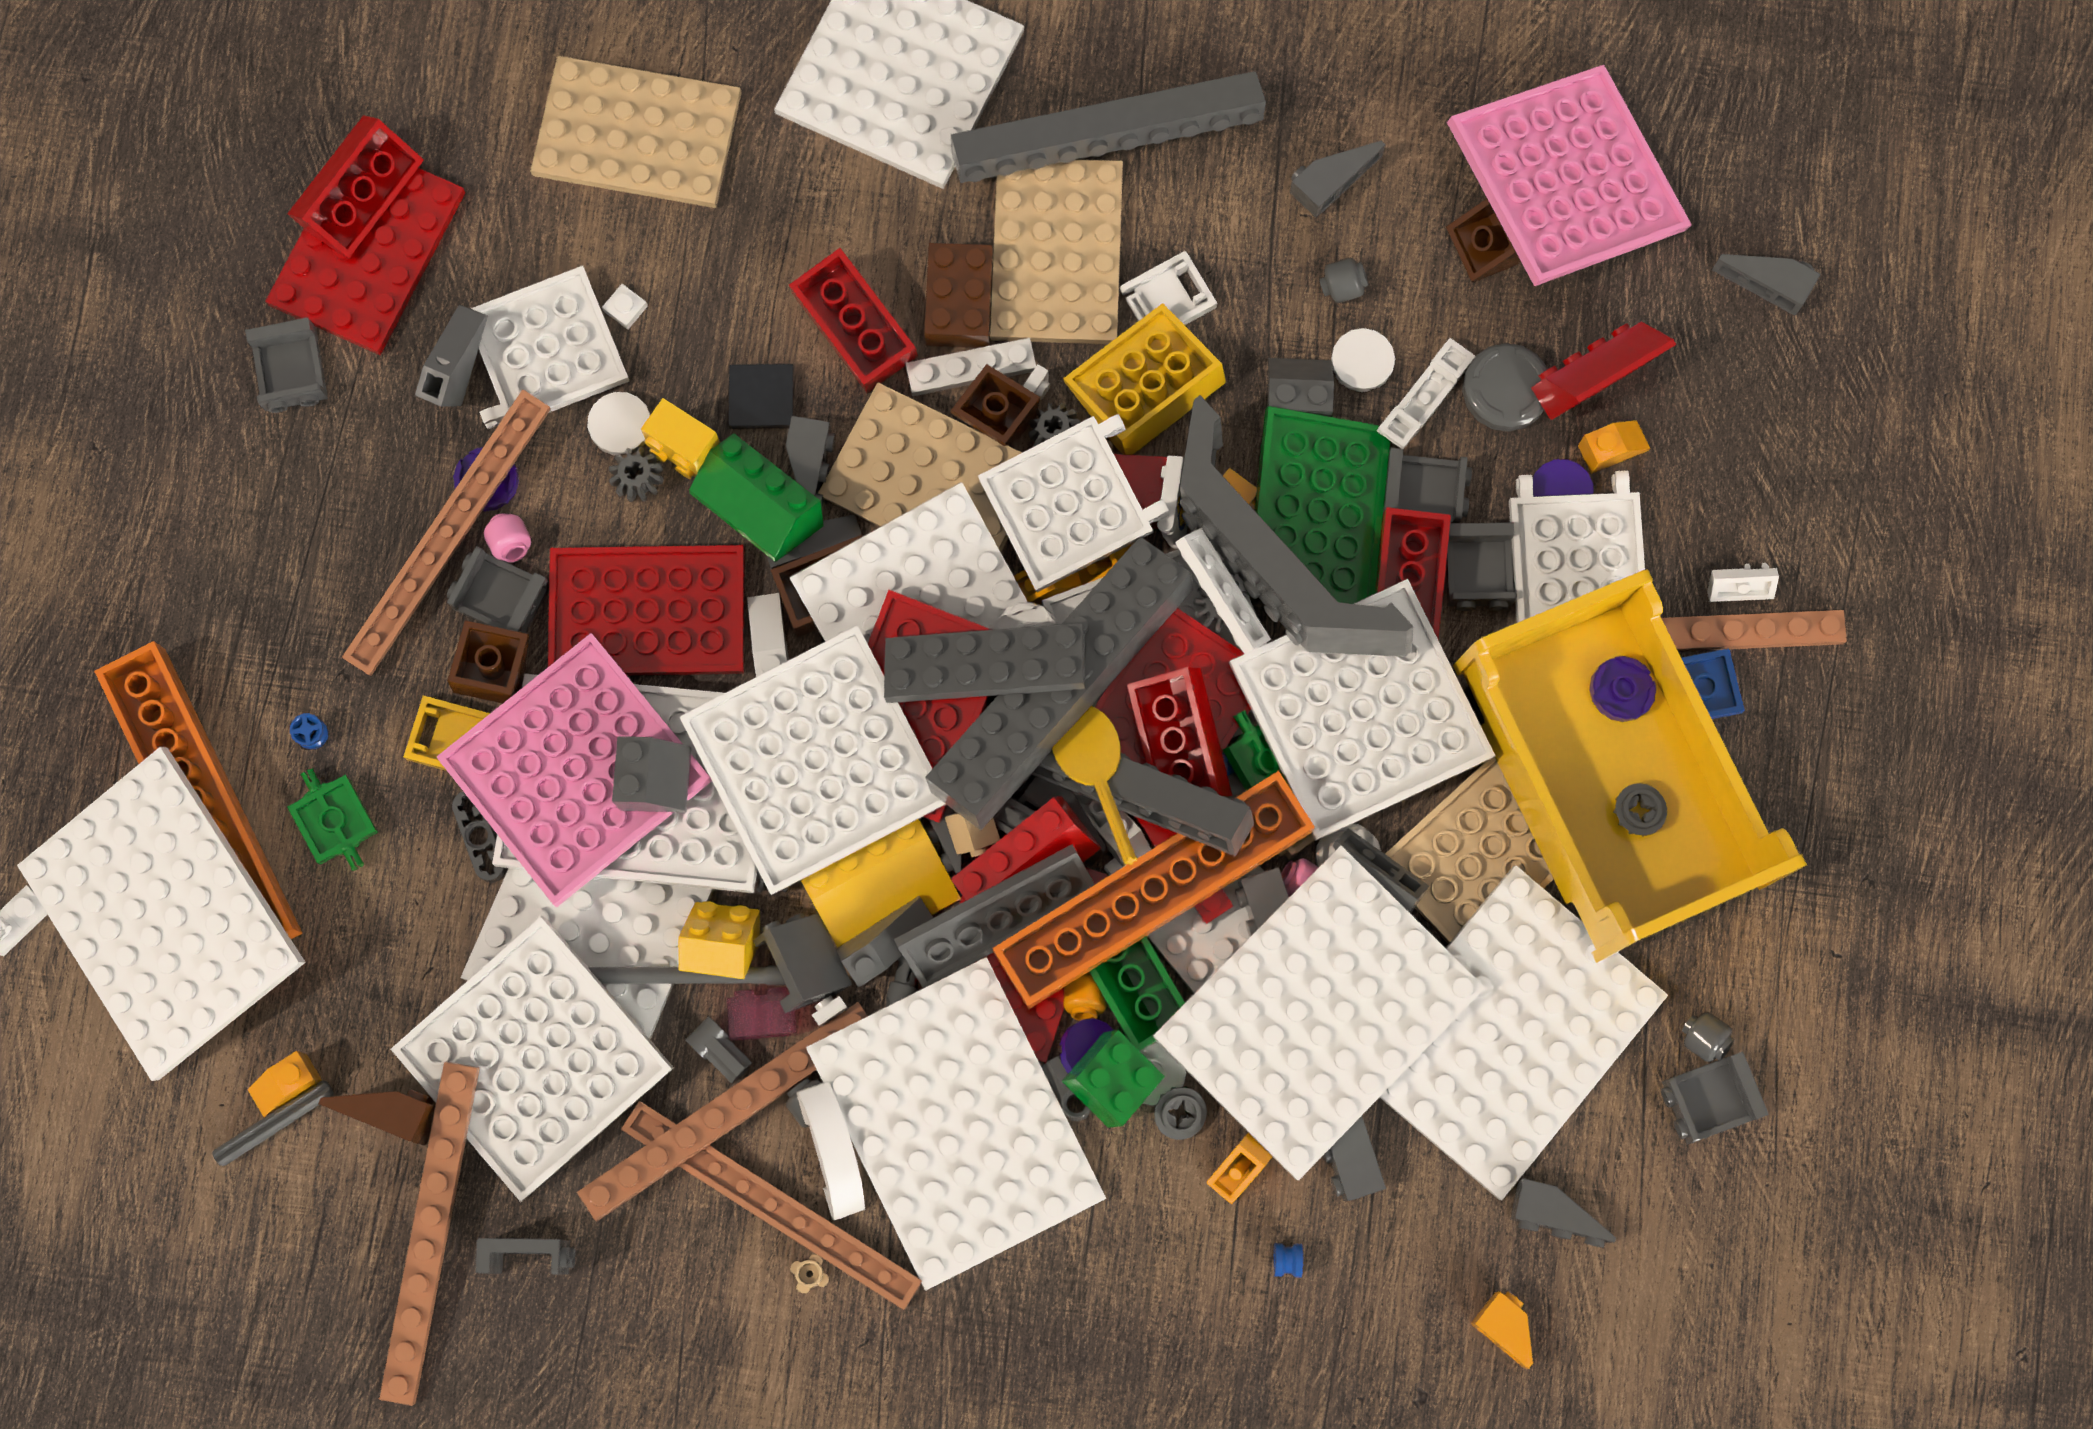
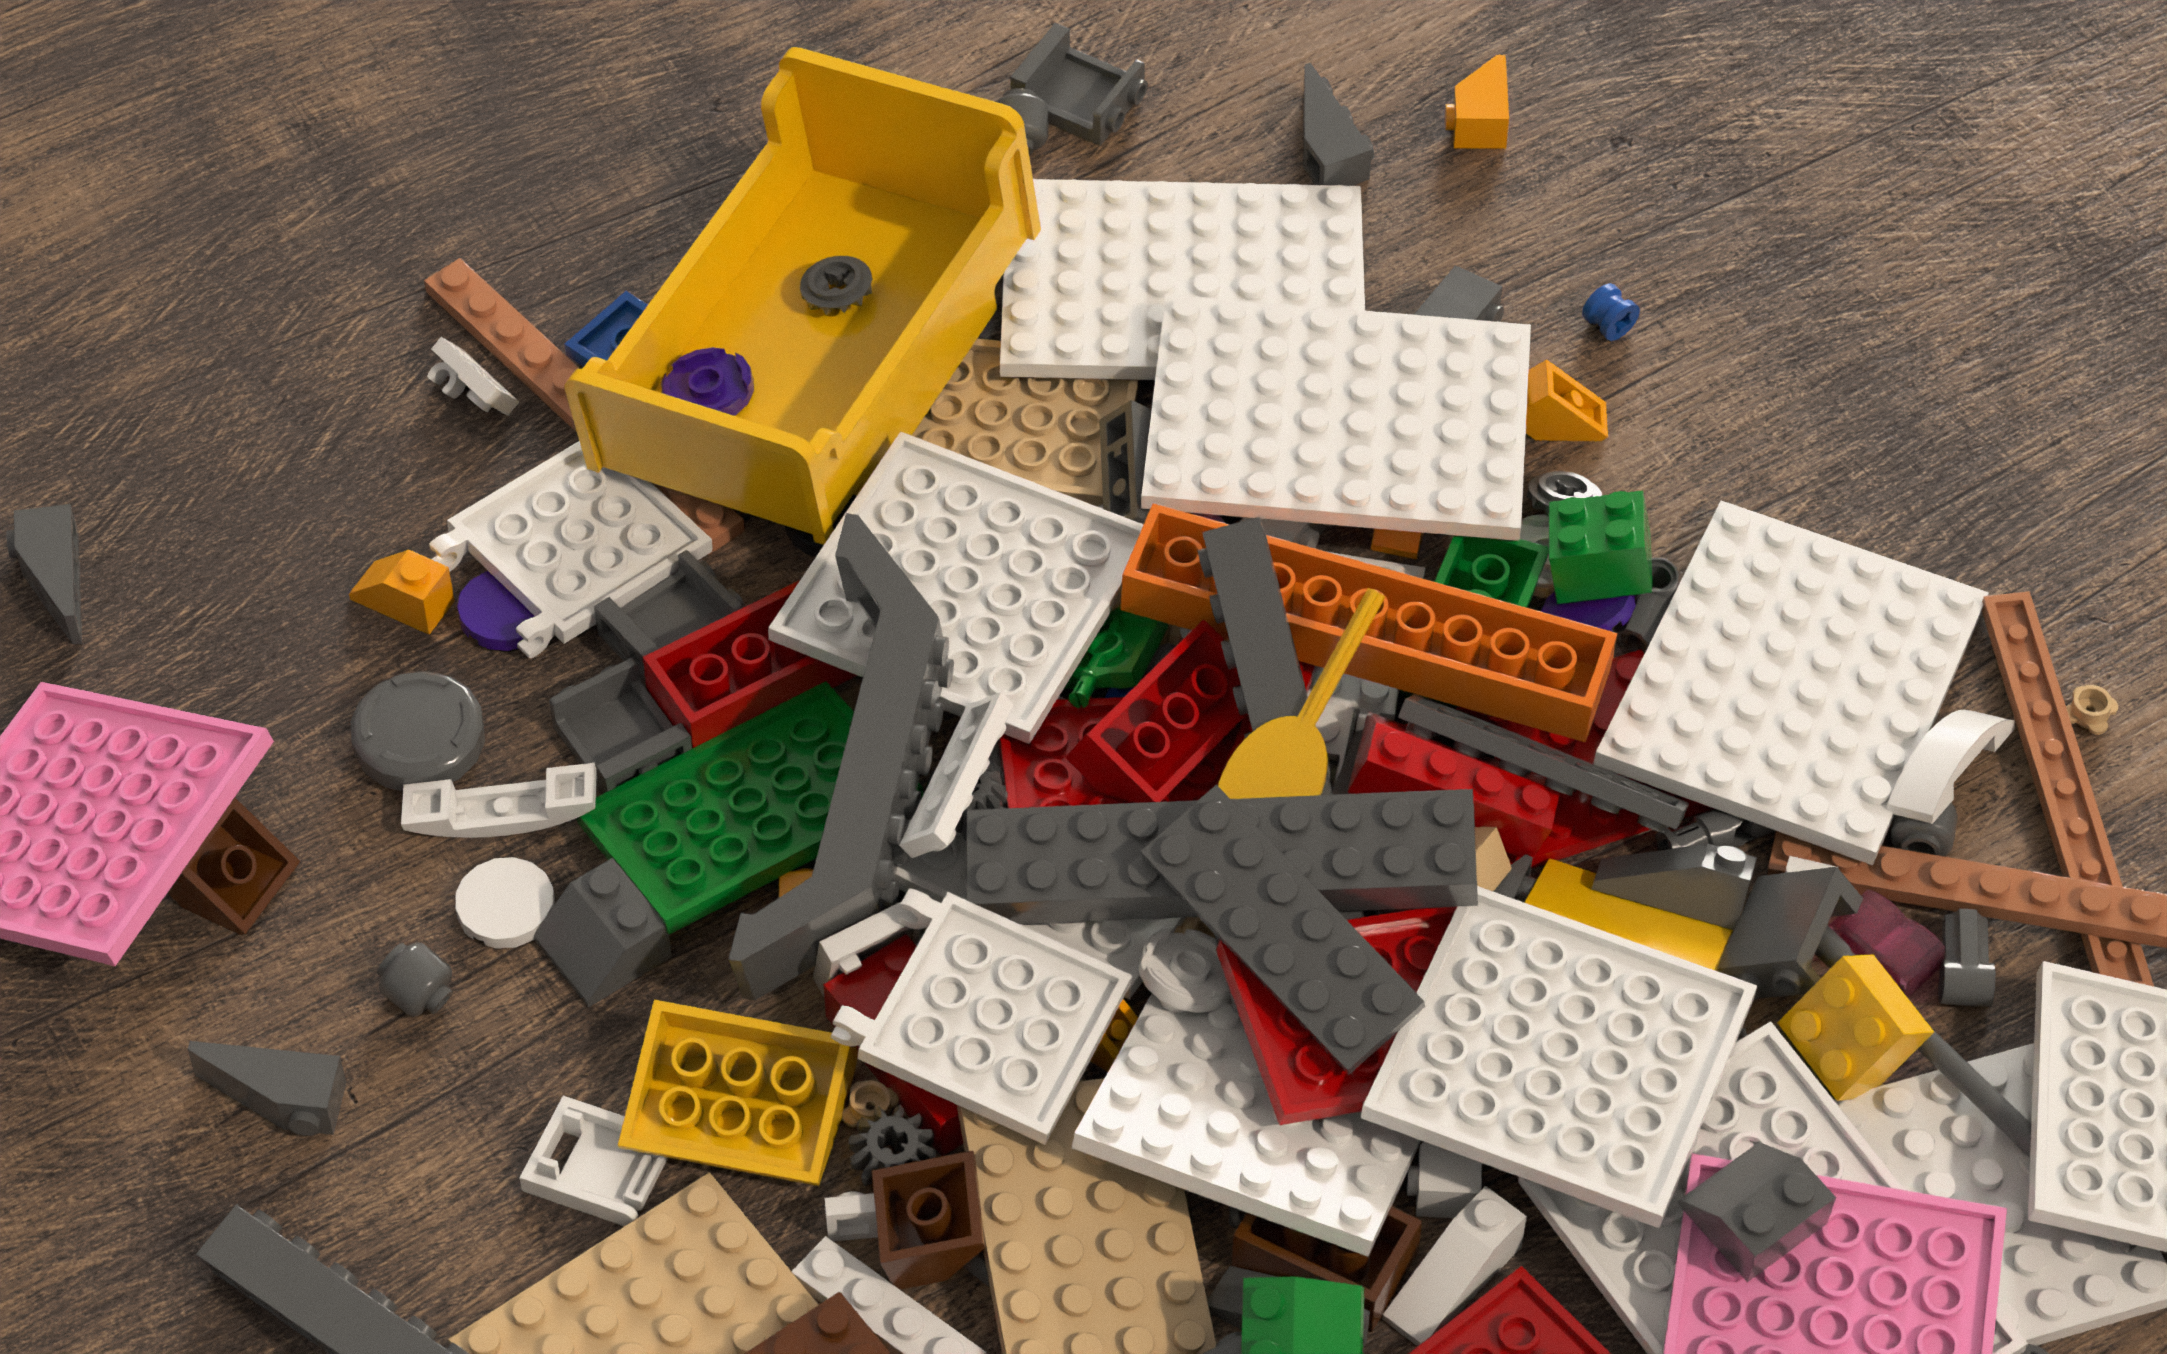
camera: 130 degrees left, 25 degrees down
red slope [1531,321,1677,420] -> none

